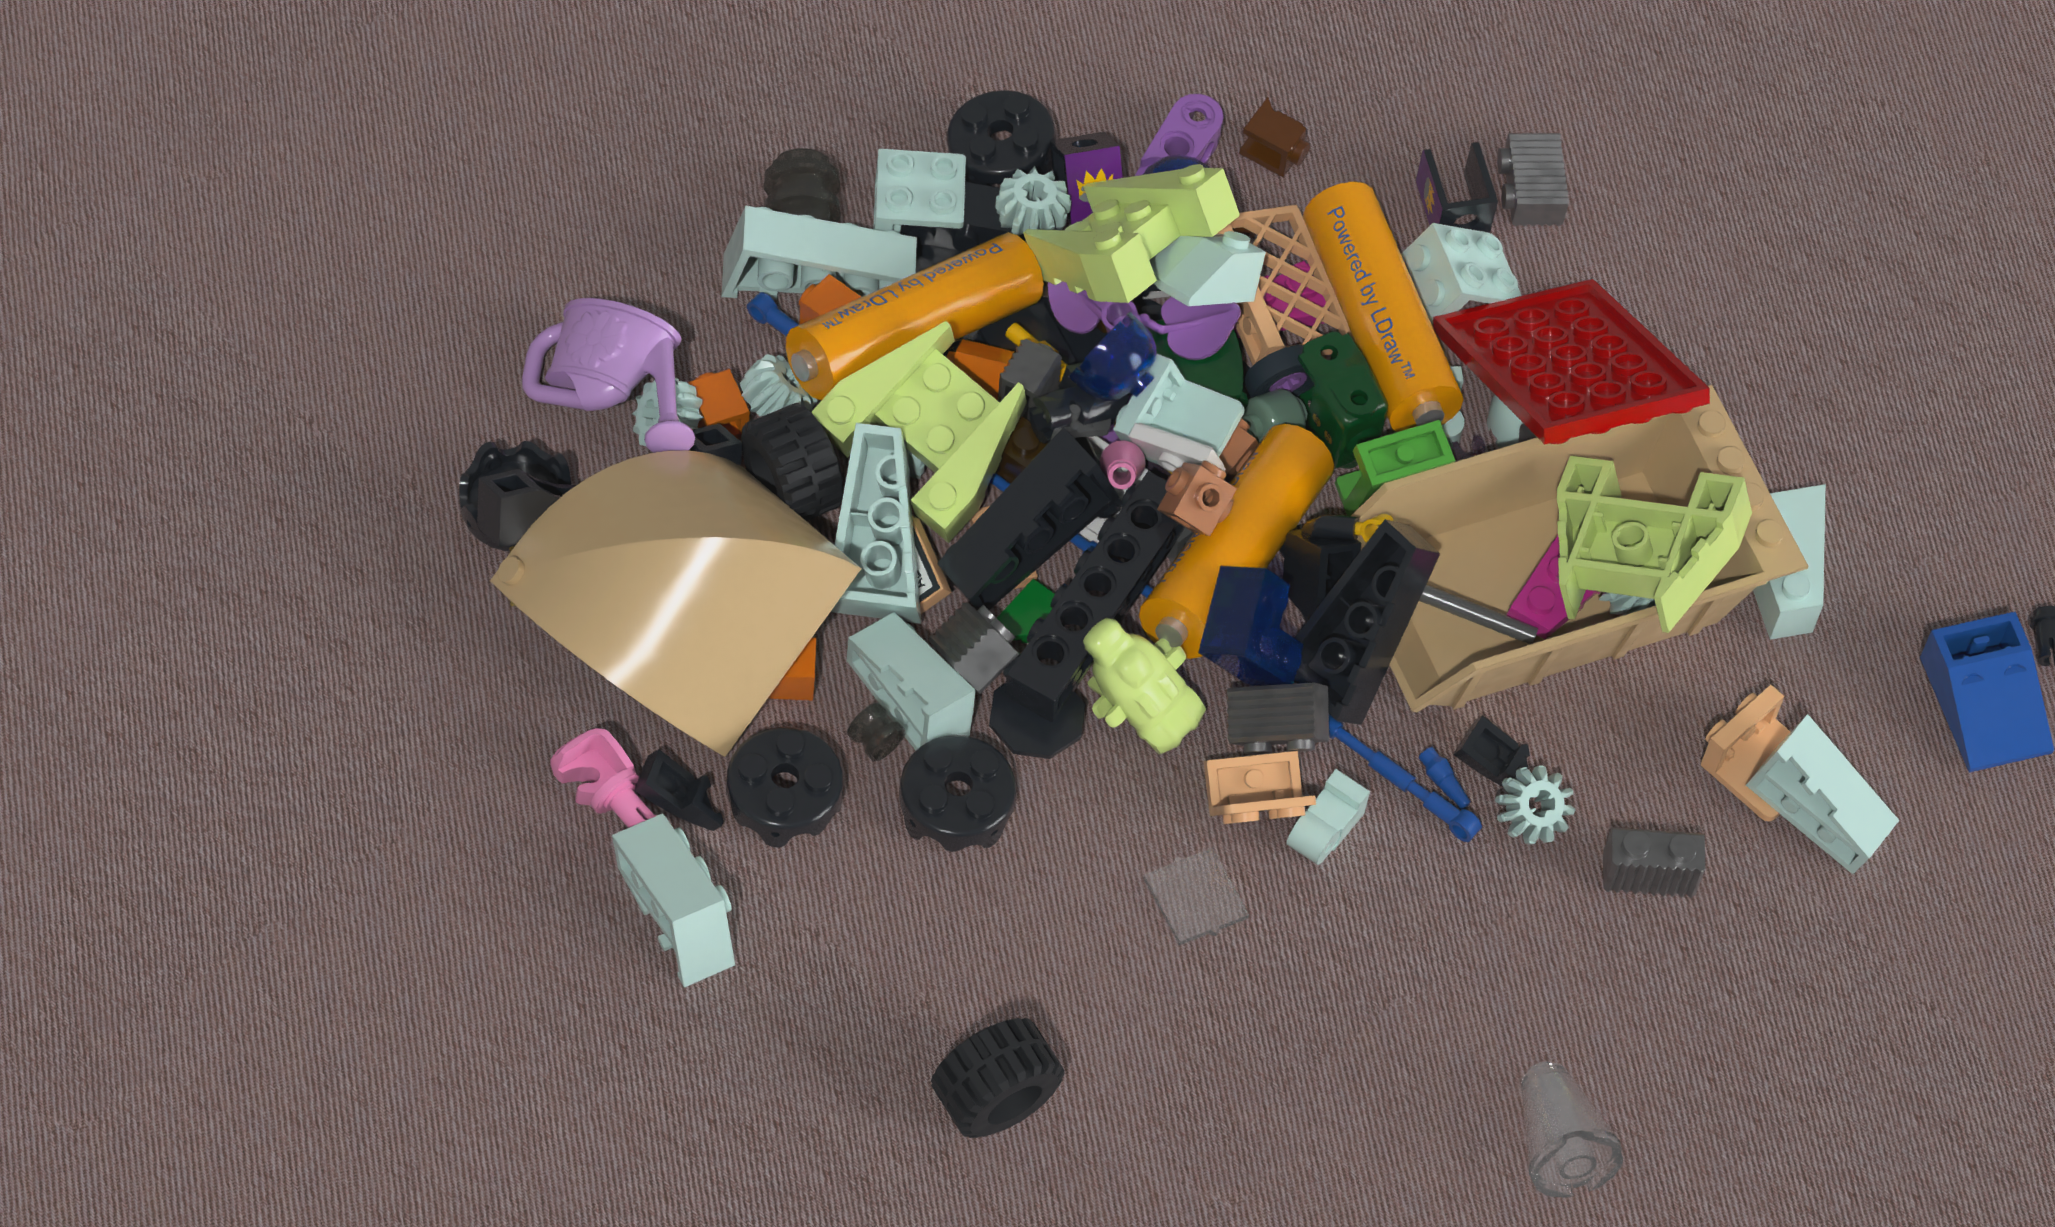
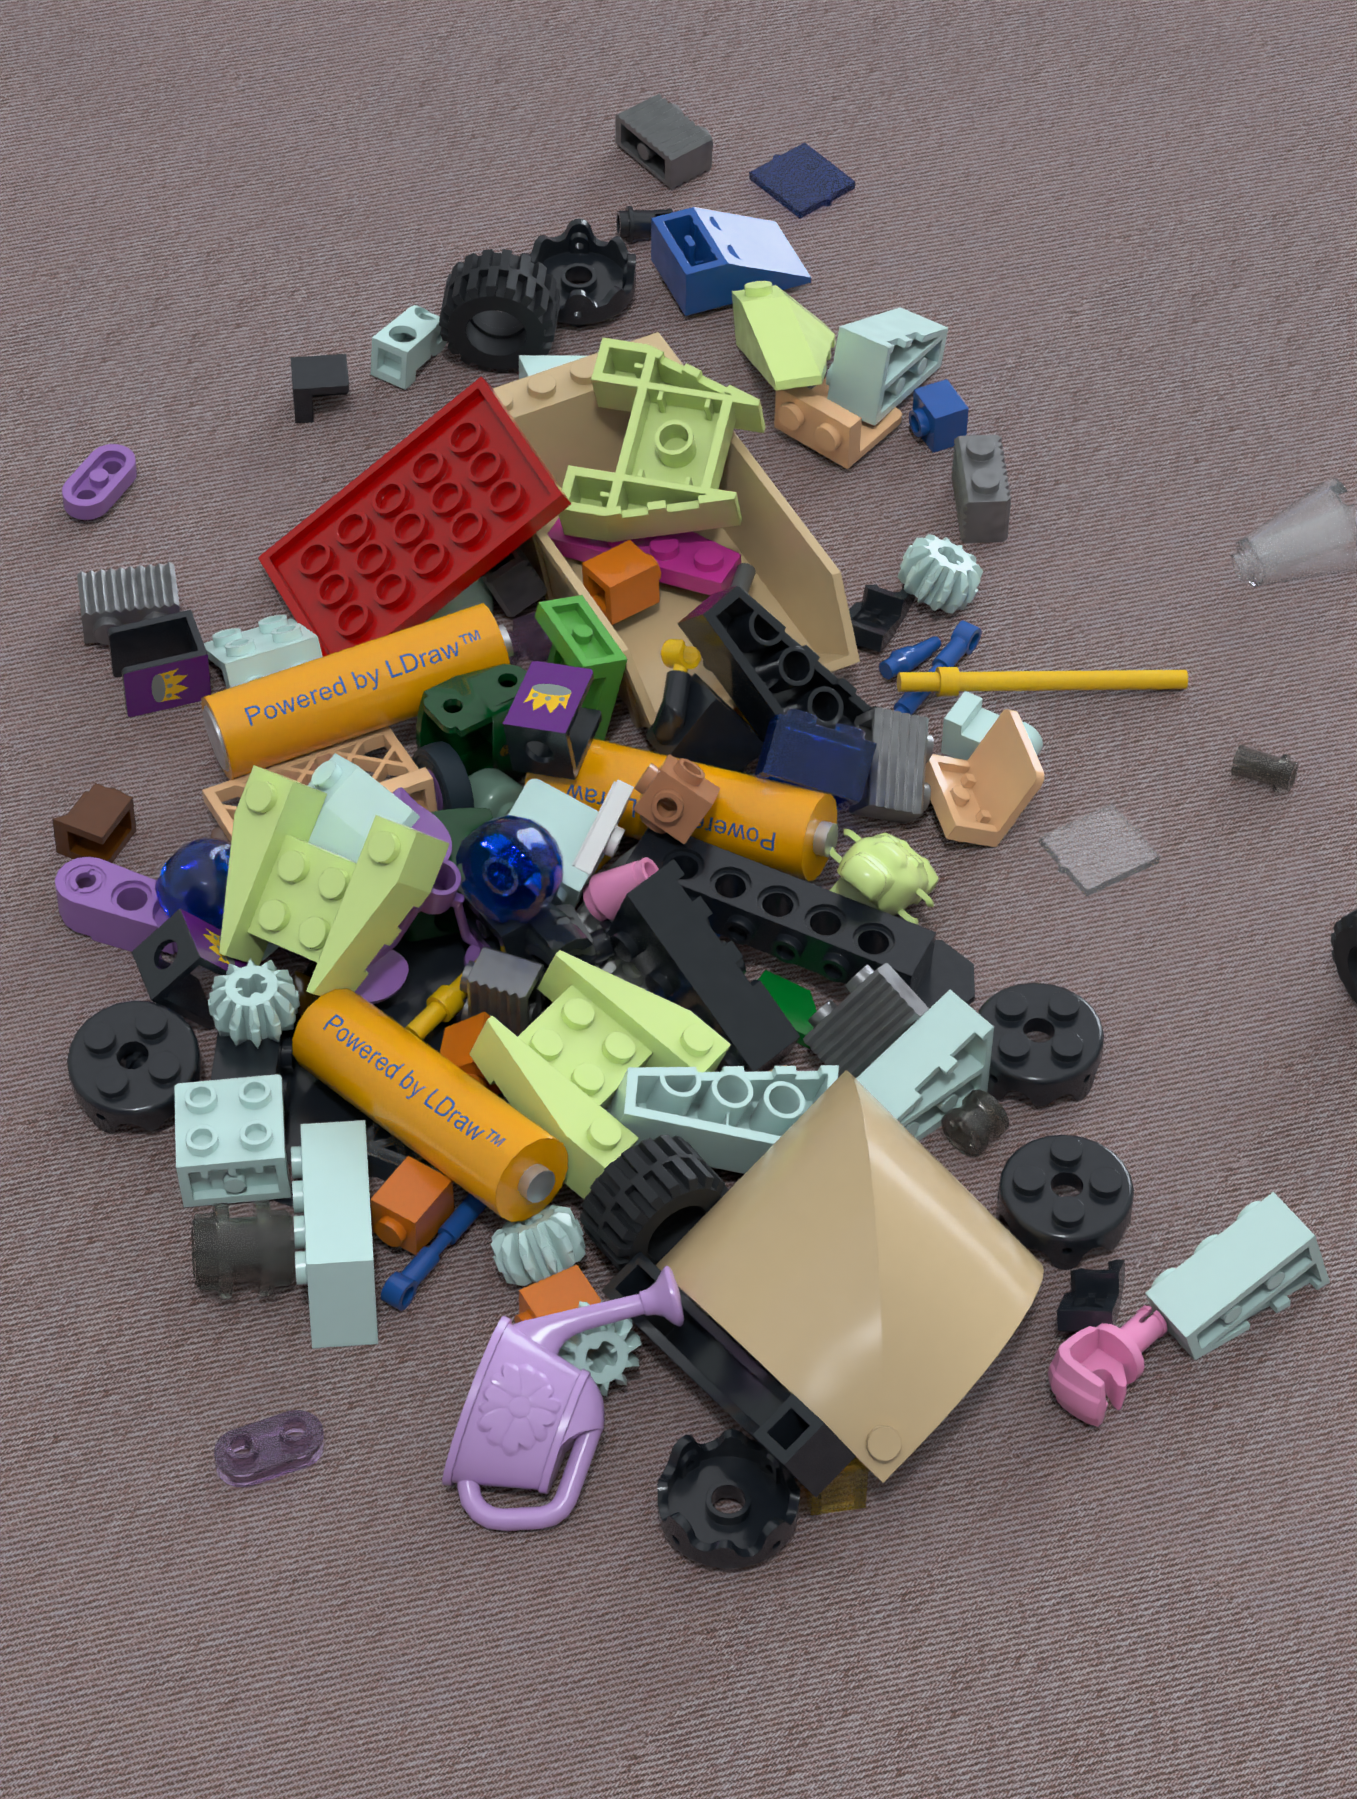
camera: 90 degrees left, 10 degrees down
none -> medium lavender plate [62,444,137,520]
none -> clear purple plate [214,1410,325,1487]
none -> black panel [290,354,349,424]
none -> light aqua leg [370,305,447,390]
none -> black tyre [439,249,561,373]
none -> piece [503,661,602,780]
none -> black plate [523,219,636,327]
none -> orange brick [582,540,661,625]
none -> yellowish green wedge [732,281,836,391]
none -> yellow bar [897,667,1188,697]
none -> blue plate [908,379,969,453]
none -> clear smoke pin [1231,744,1299,793]

